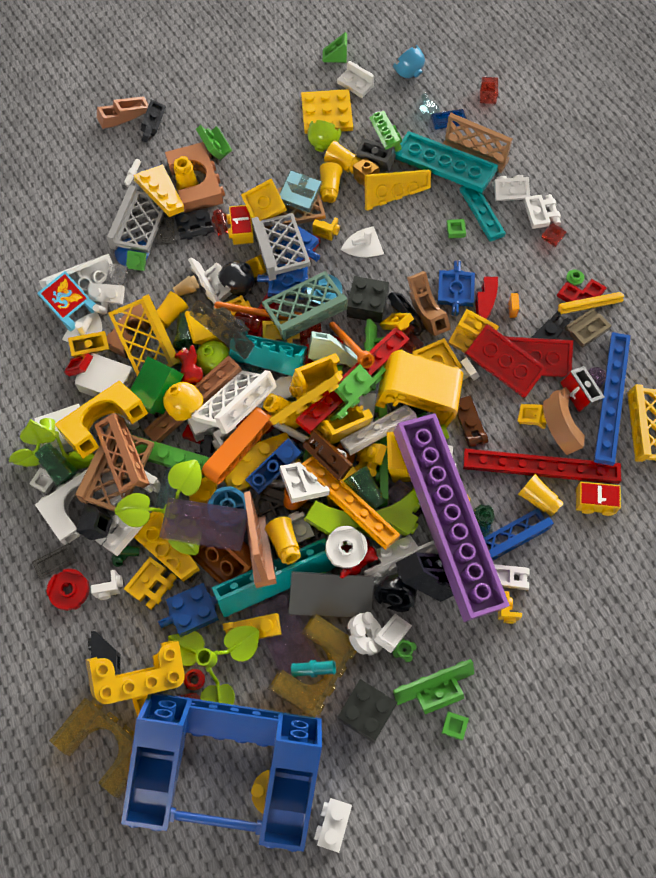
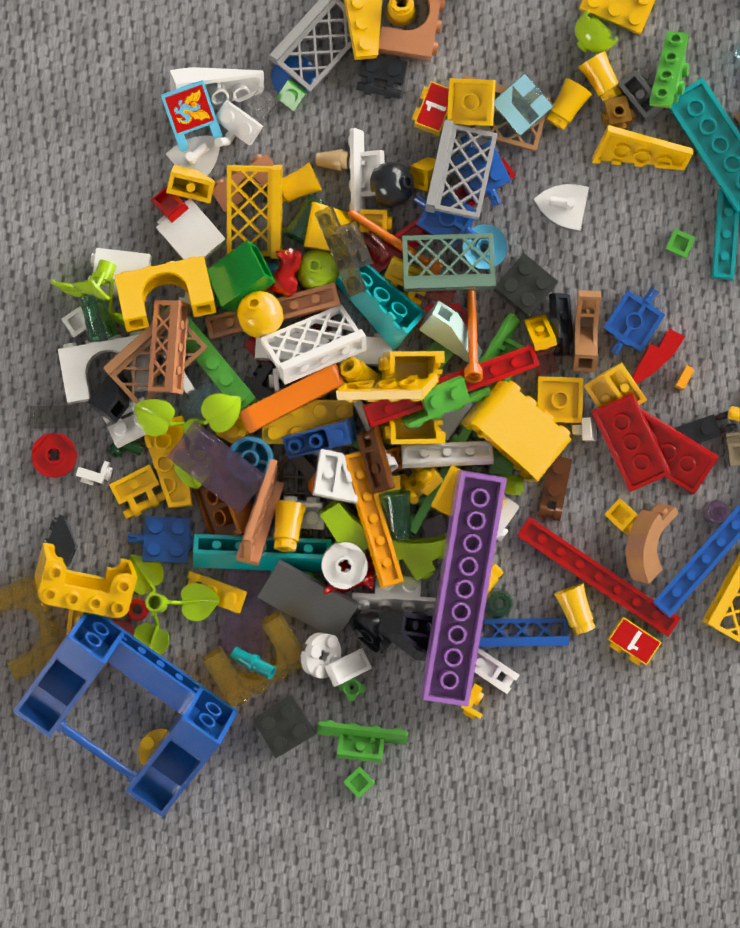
camera: 25 degrees right, 20 degrees up
clear red arm [212,209,228,236] -> none
yellow bracket [312,217,340,241] -> none
white brick [314,798,352,853] -> none
brick [559,366,605,413] -> none

